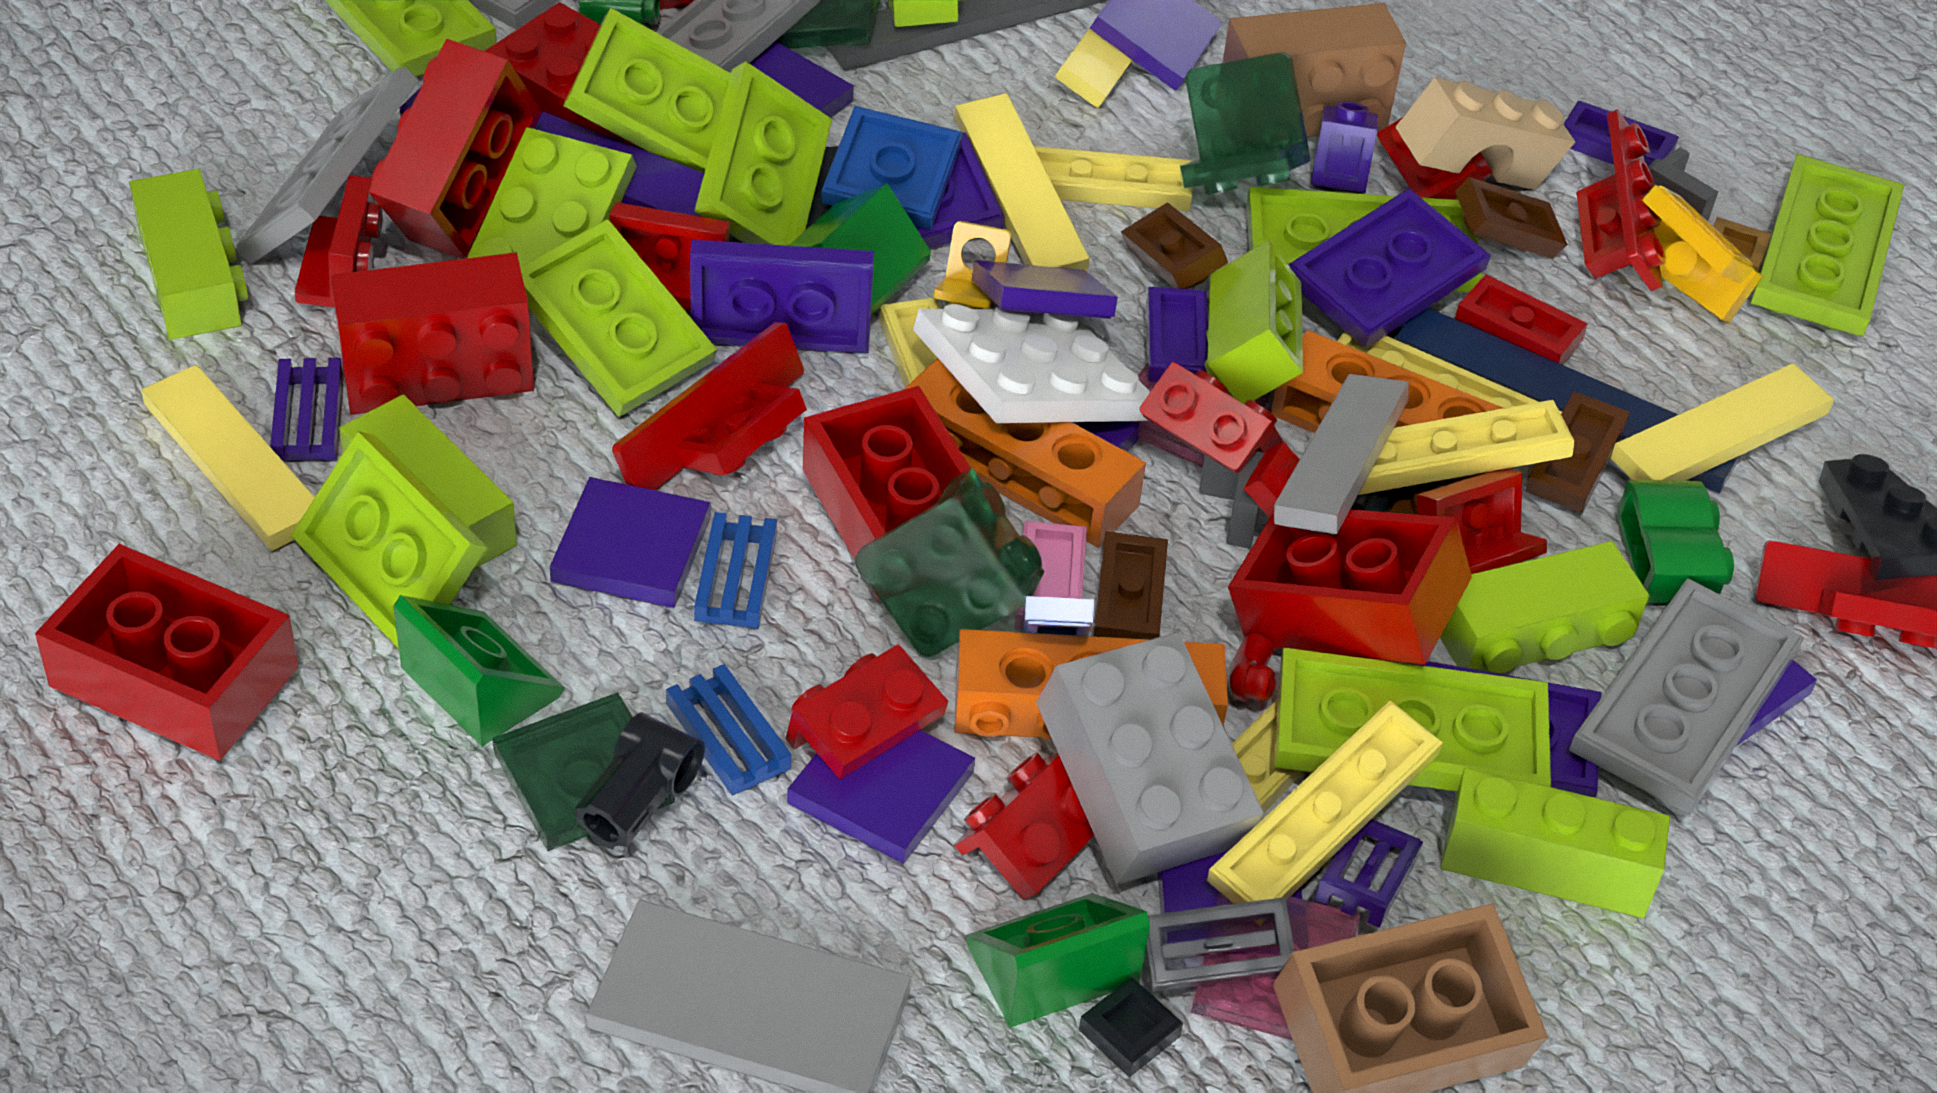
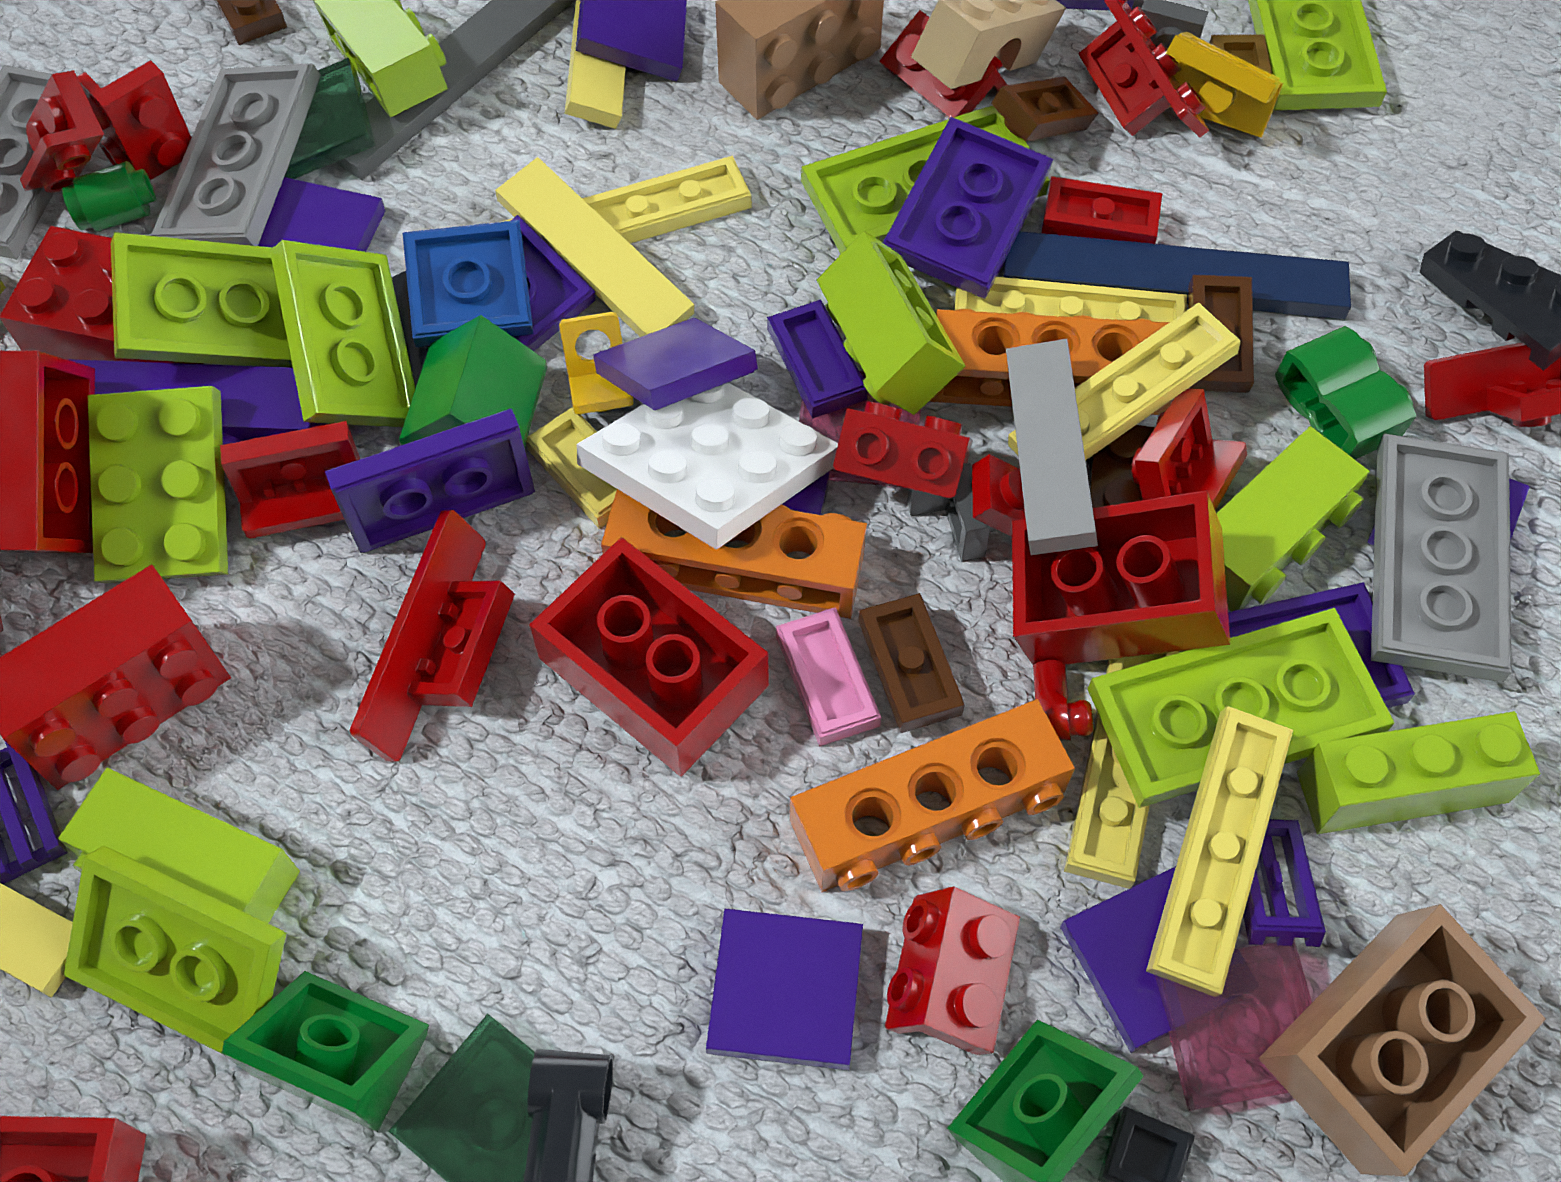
camera: 20 degrees left, 15 degrees up
lime plate [520,219,717,417] -> none
dark purple tile [550,477,711,608] -> none
blue tile [666,664,792,796] -> none
blue tile [694,512,777,629] -> none
red bracket [785,644,949,780] -> none
clear green bracket [855,467,1045,657] -> none
tile [1022,596,1094,636] -> none
light grey brick [1036,632,1264,885] -> none
reddish brown plate [1121,202,1229,289] -> none
tile [1146,897,1295,992] -> none
clear green bracket [1180,52,1311,194] -> none
dark purple bracket [1311,101,1378,193] -> none
light yellow tile [1611,363,1834,481] -> none

